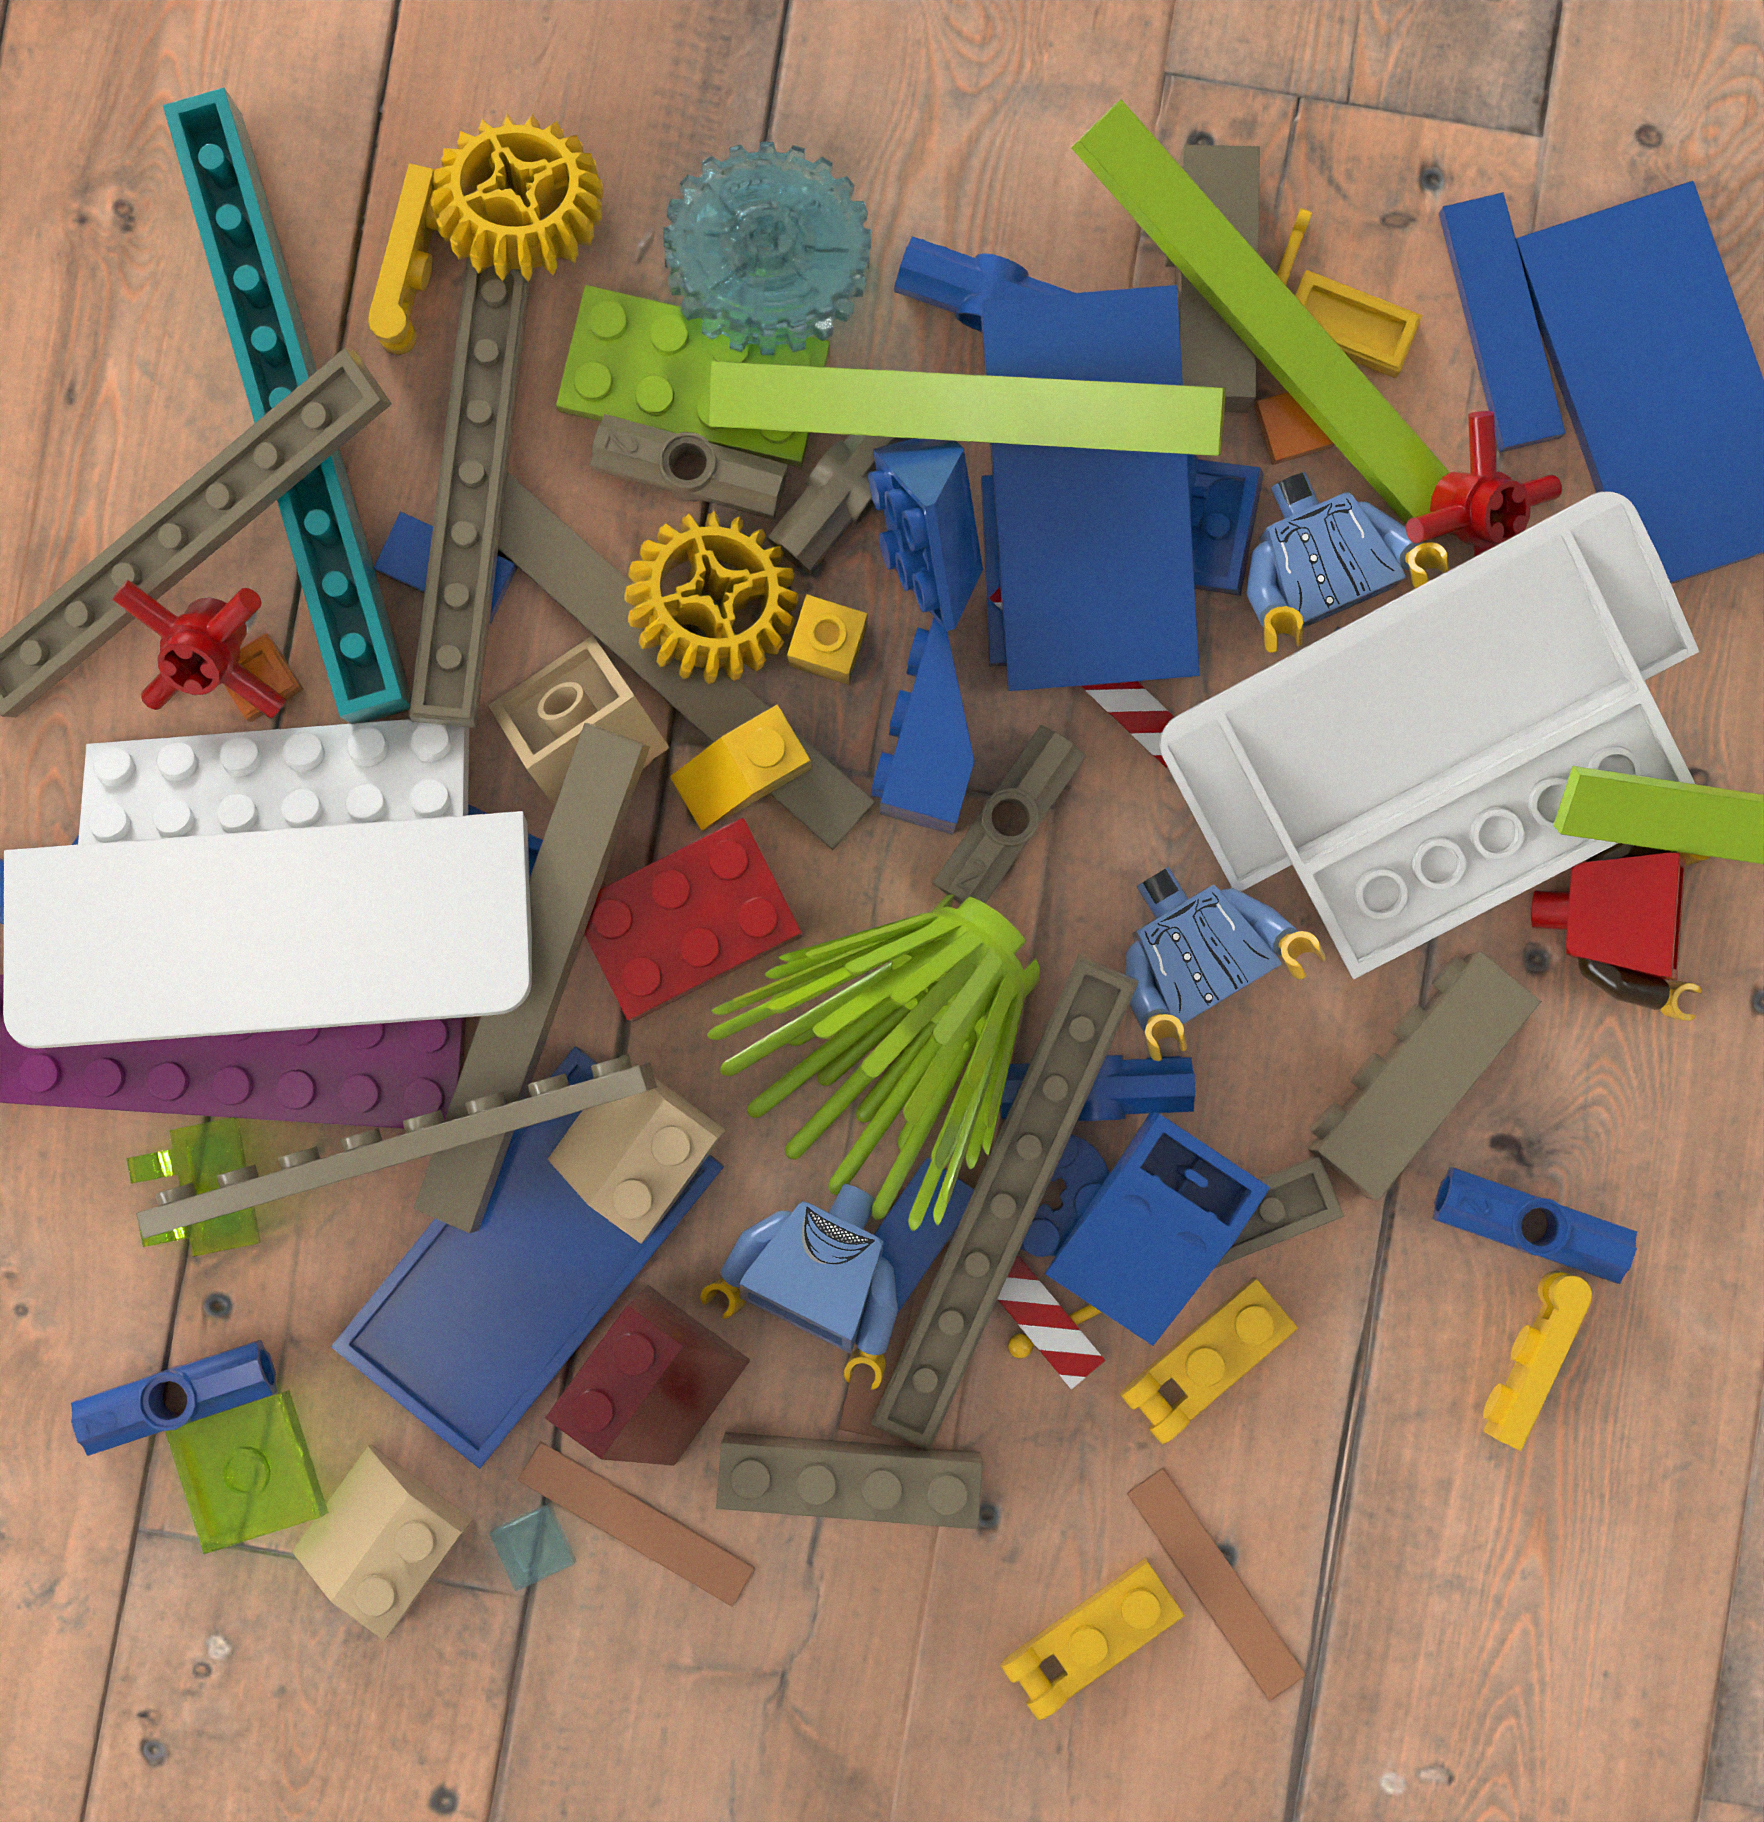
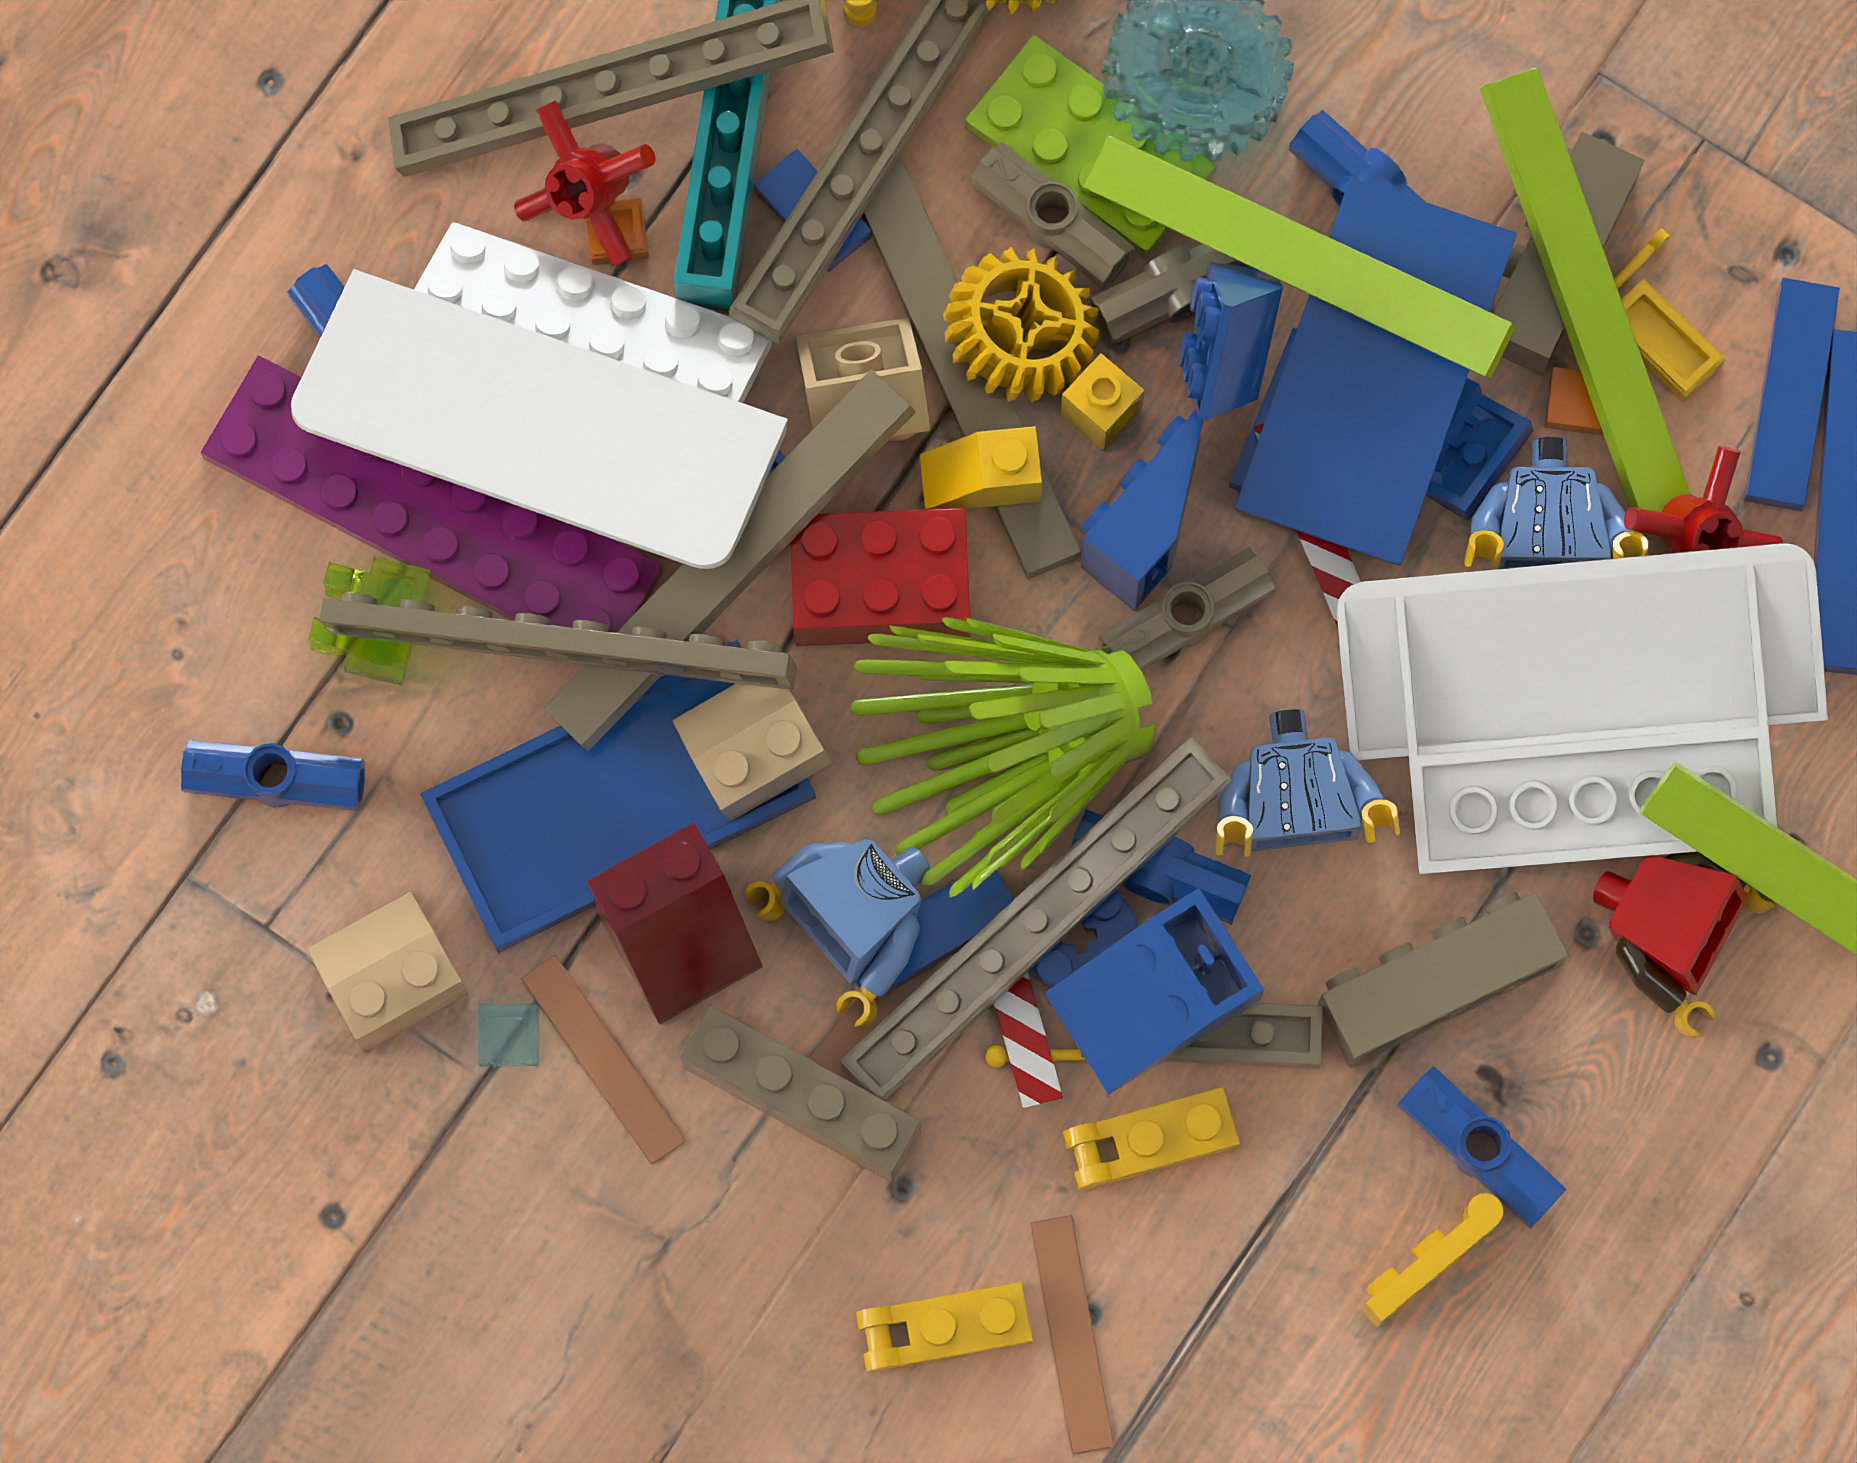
camera: 30 degrees right, 10 degrees down
clear neon green tile [165,1389,329,1554] -> none

